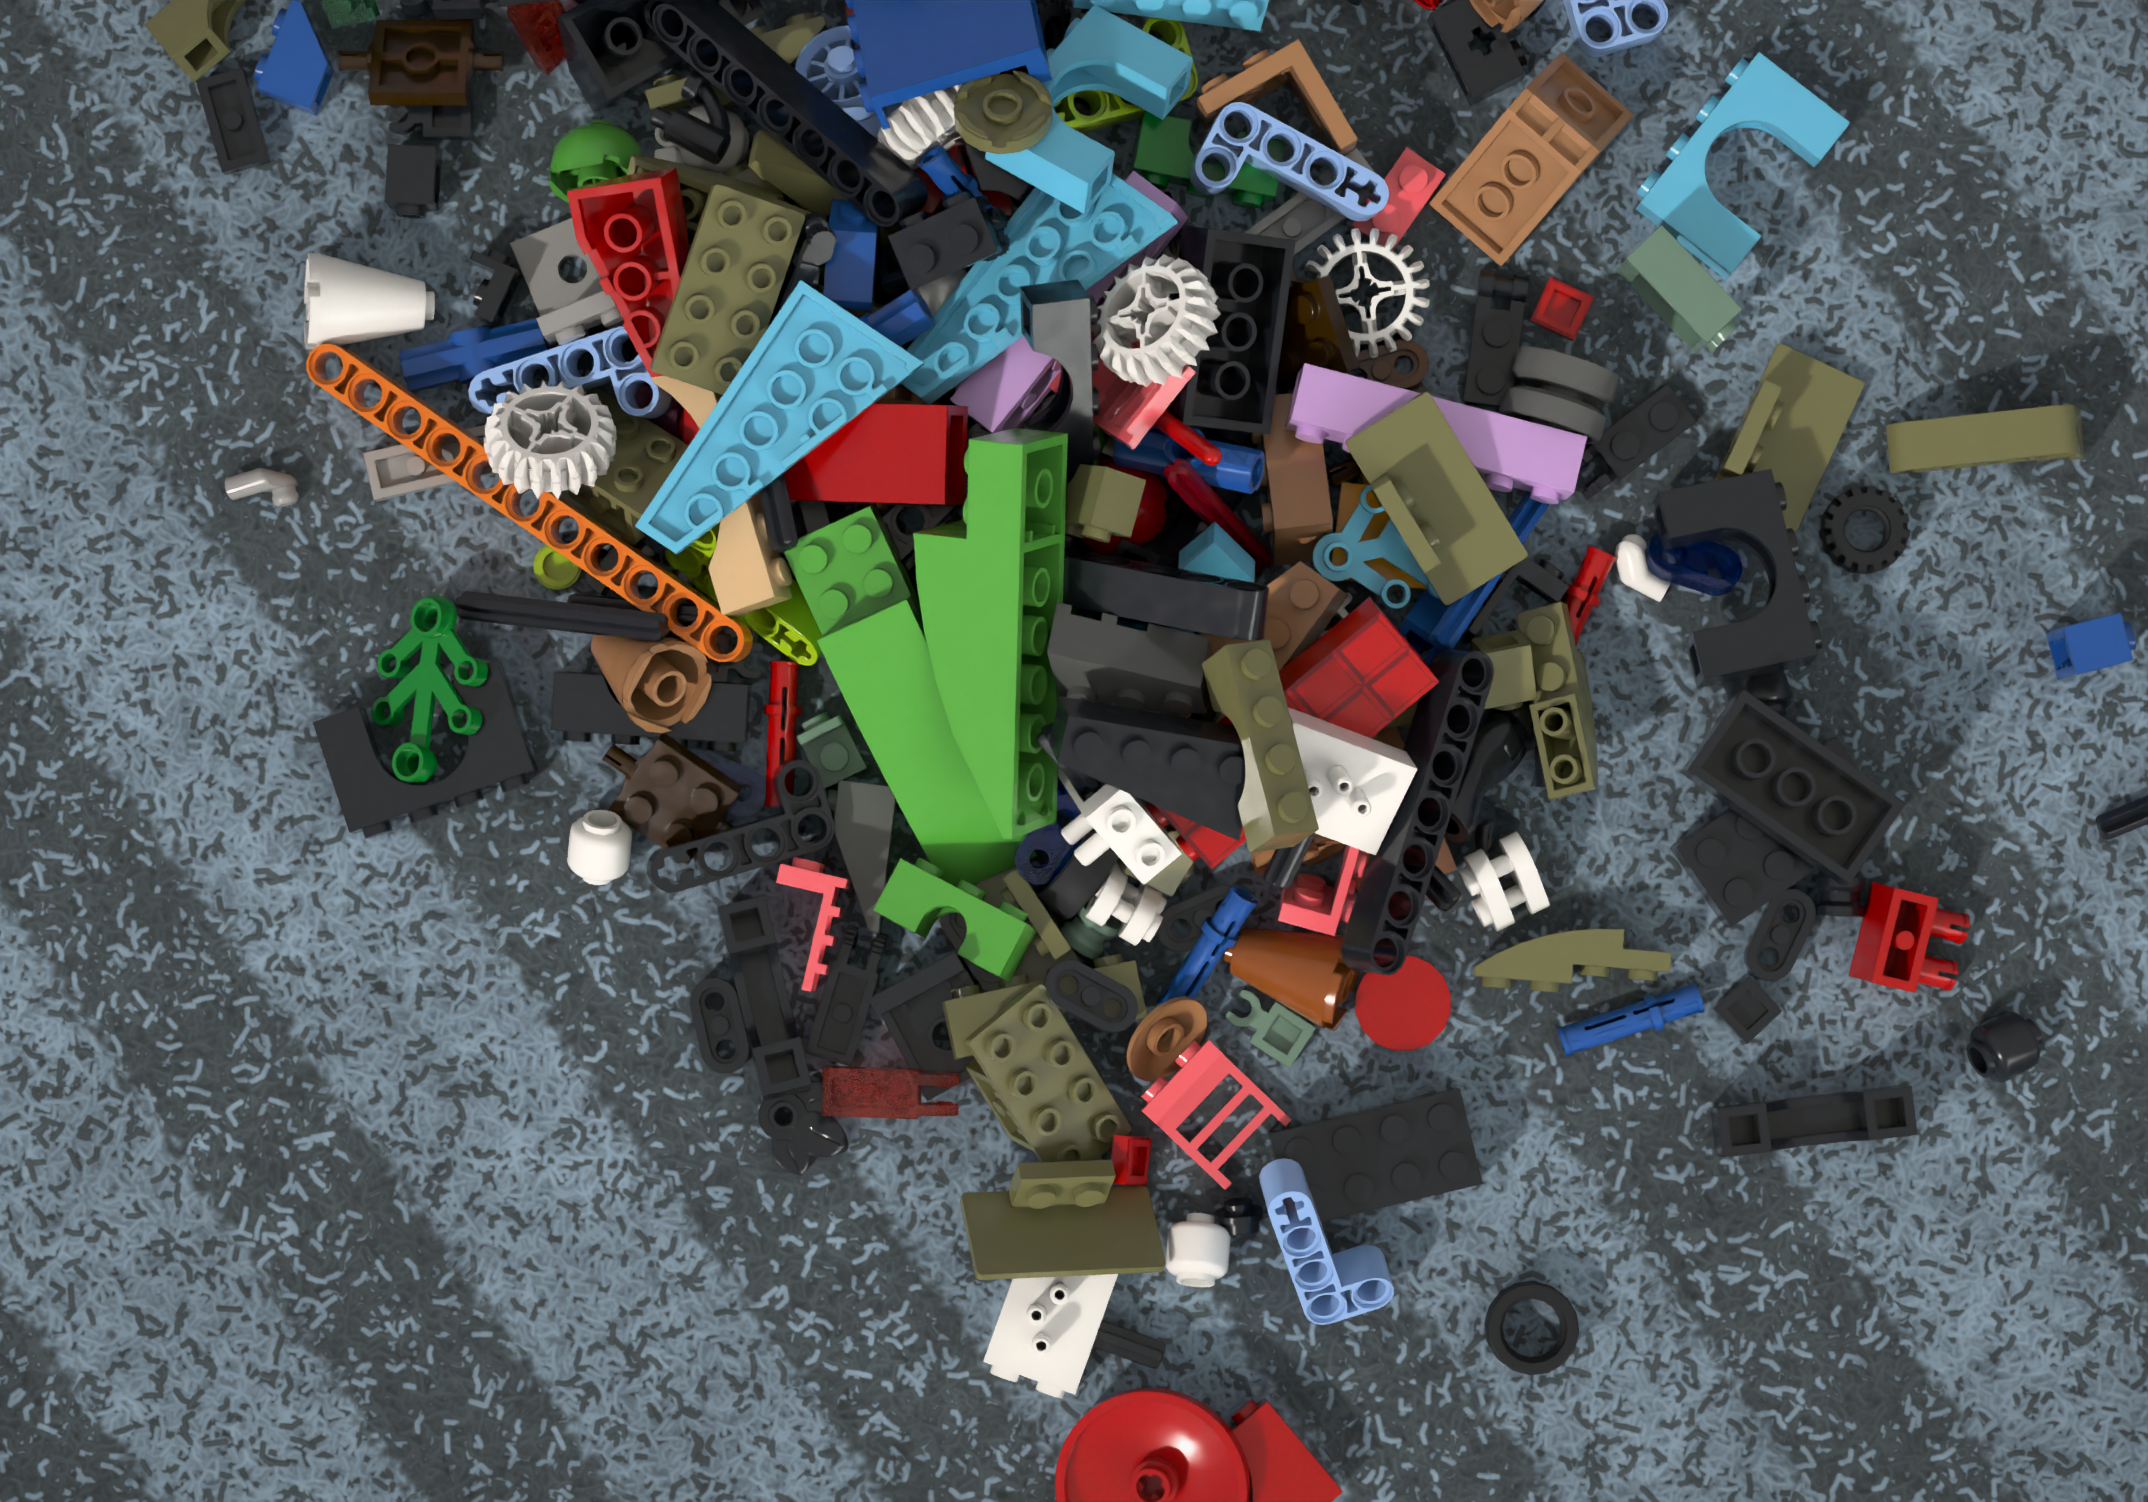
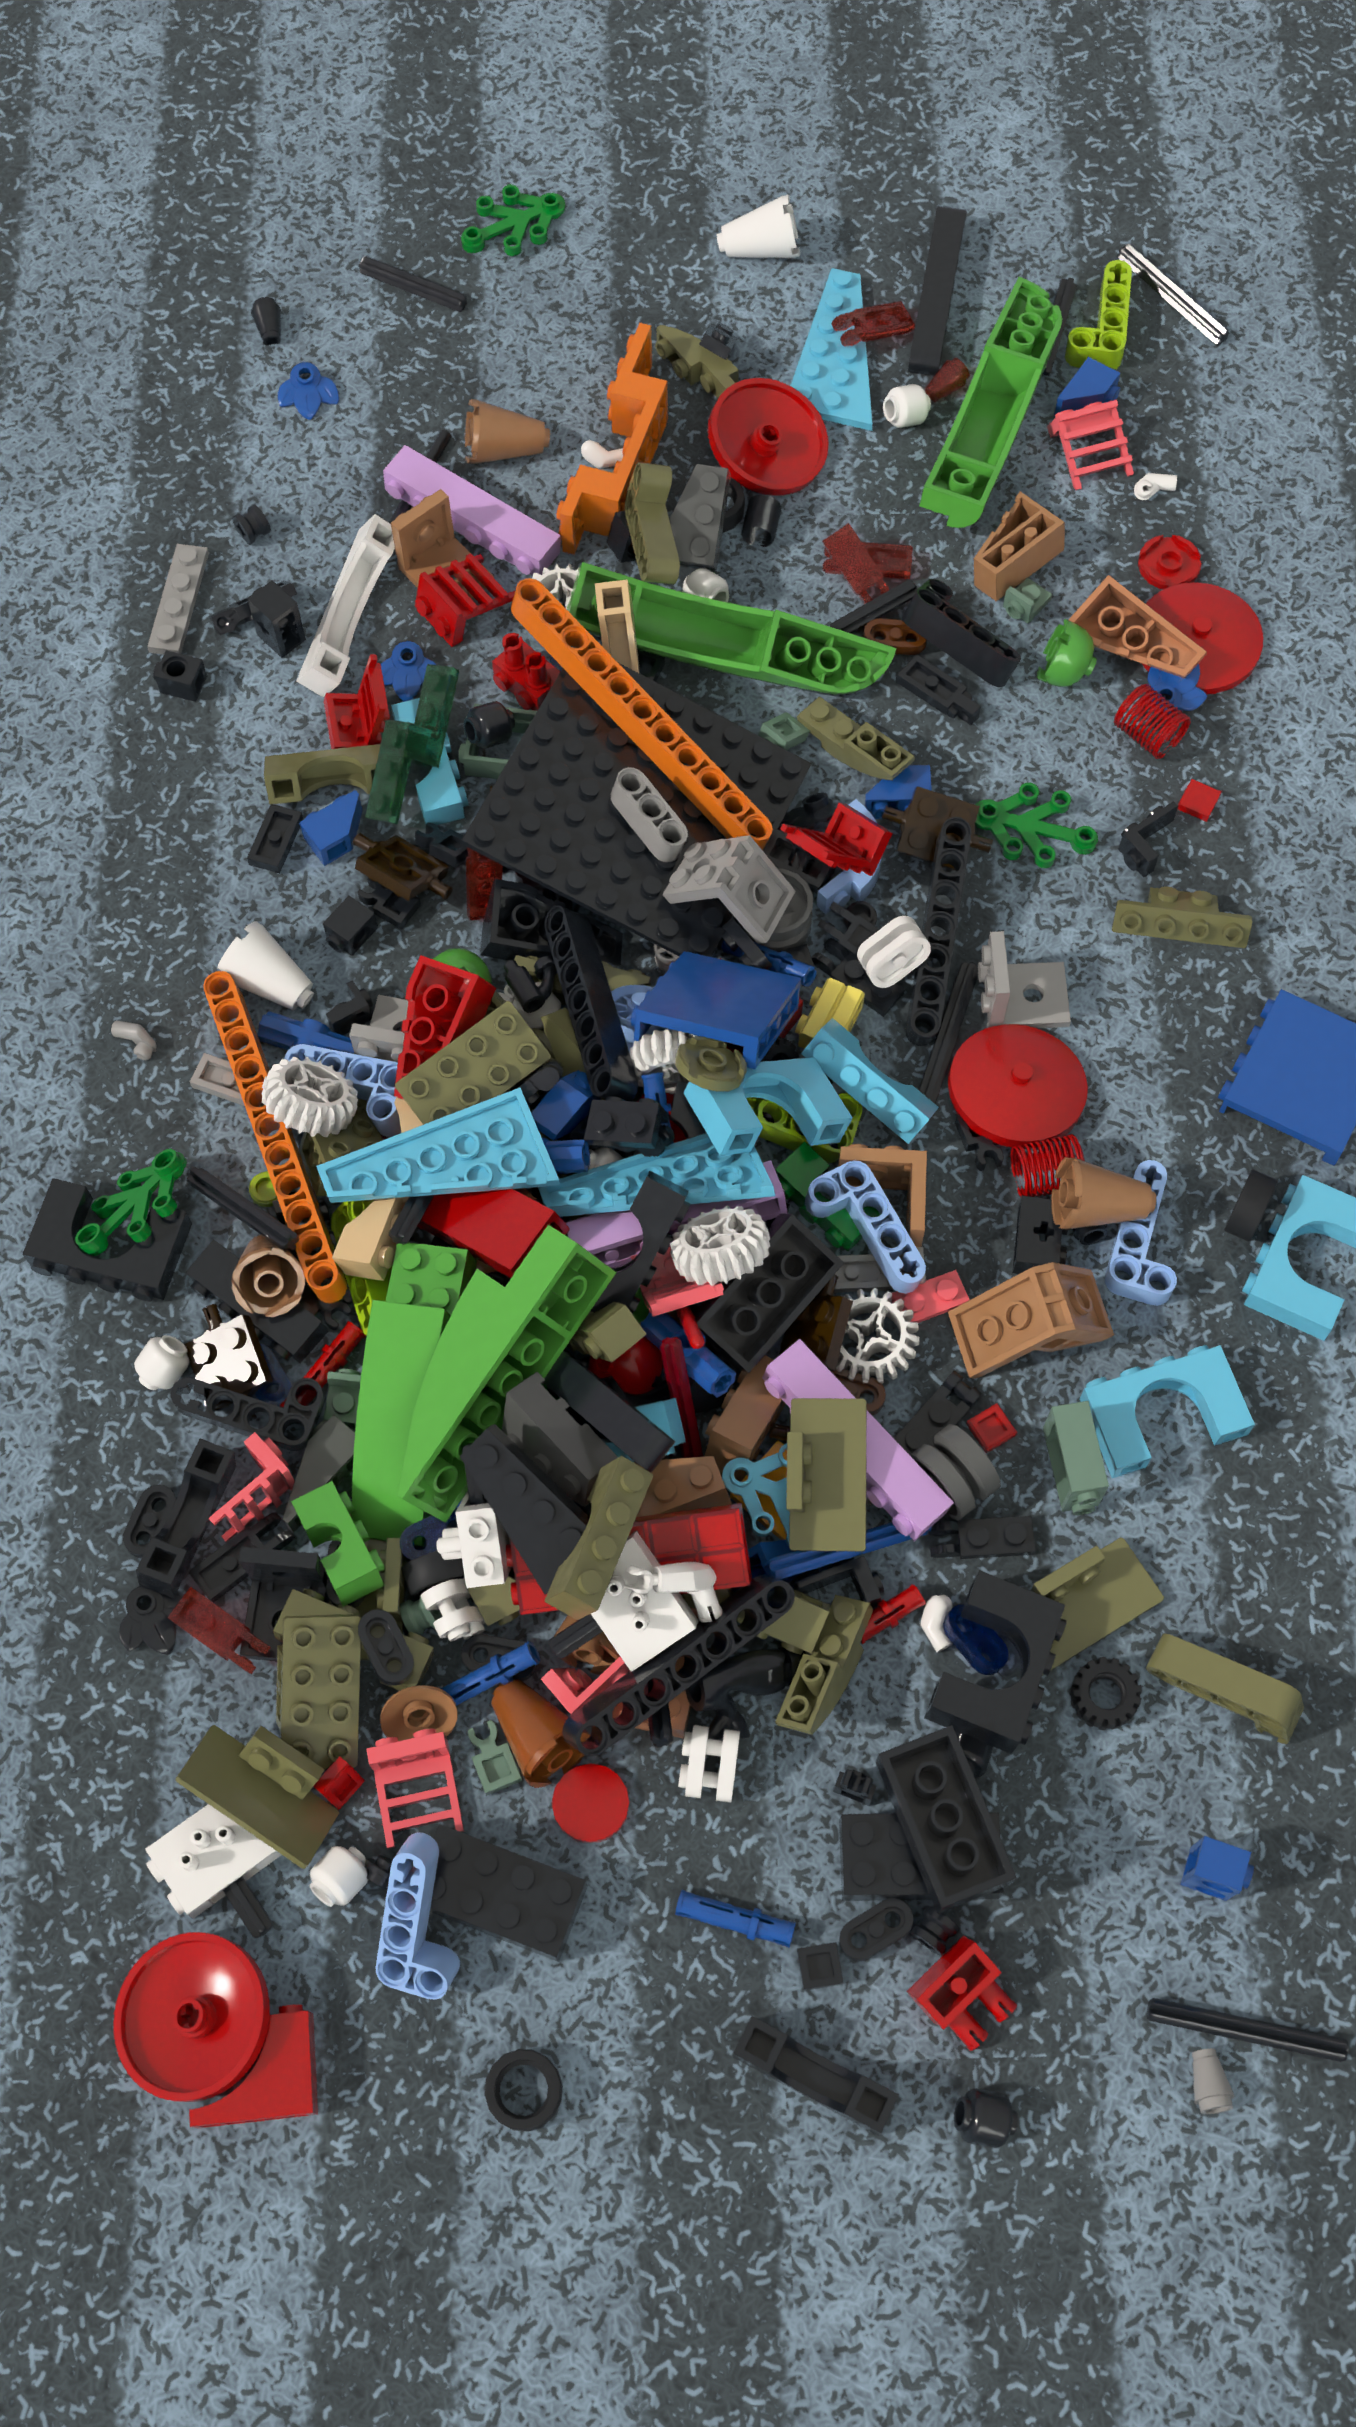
camera: 35 degrees right, 20 degrees down
olive slope [1471,929,1672,993] -> none
none -> white arm [625,1562,723,1622]
none -> black plate [833,1769,877,1806]

